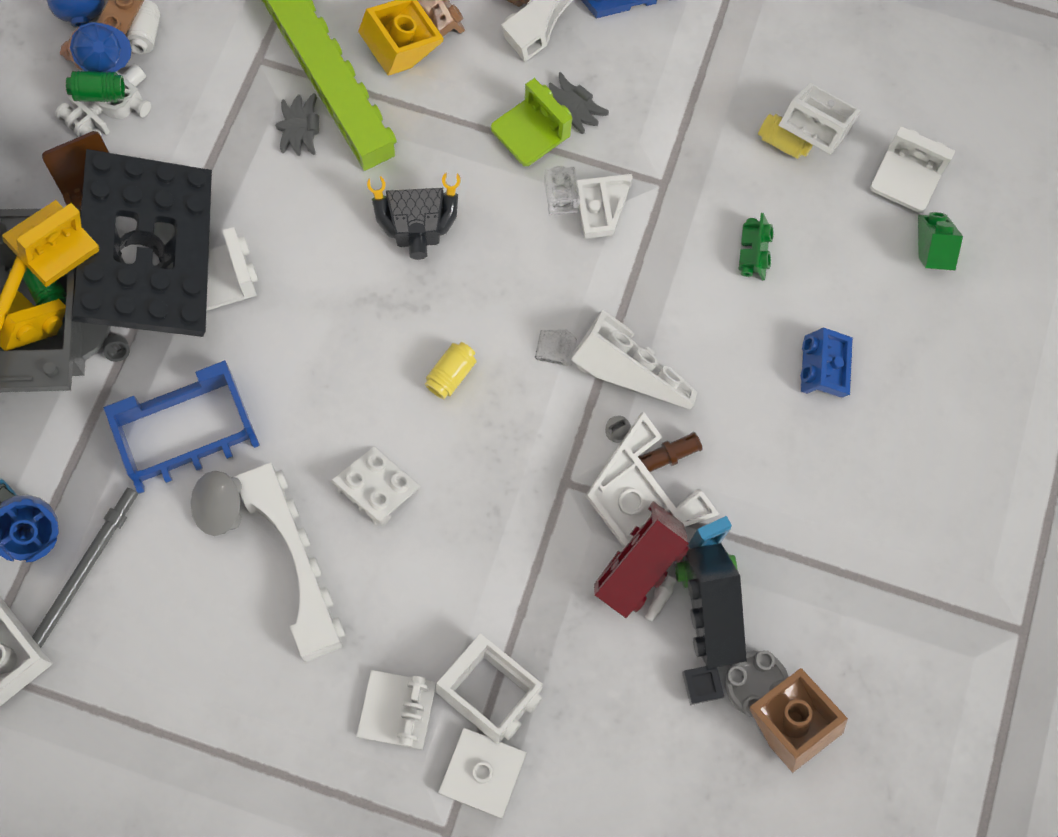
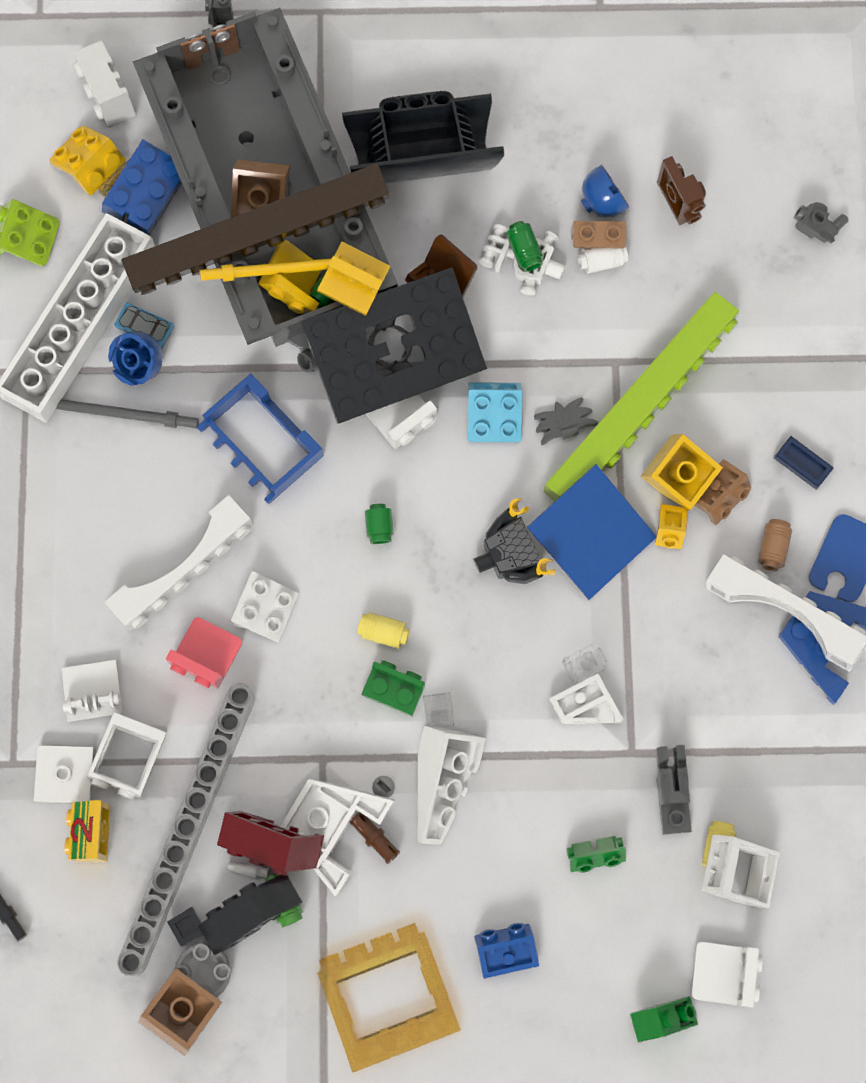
camera: 75 degrees right, 5 degrees up
blue piece [60,22,132,72] -> none
light grey dish [190,471,242,536] -> none
lime bracket [491,77,572,166] -> none
dark grey piece [549,72,609,134] -> none
dark azure tile [688,516,732,549] -> none
none -> yellow slope [65,800,111,862]
none -> light grey beam [117,683,255,976]
none -> coral bracket [166,617,242,689]
none -> clear yellow hinge [318,923,461,1073]
none -> green bracket [361,660,425,717]
none -> green brick [365,504,394,544]
none -> medium azure bracket [468,382,522,442]
none -> blue piece [527,464,656,600]
none -> yellow bracket [655,504,688,549]
none -> dark grey plate [656,745,692,835]

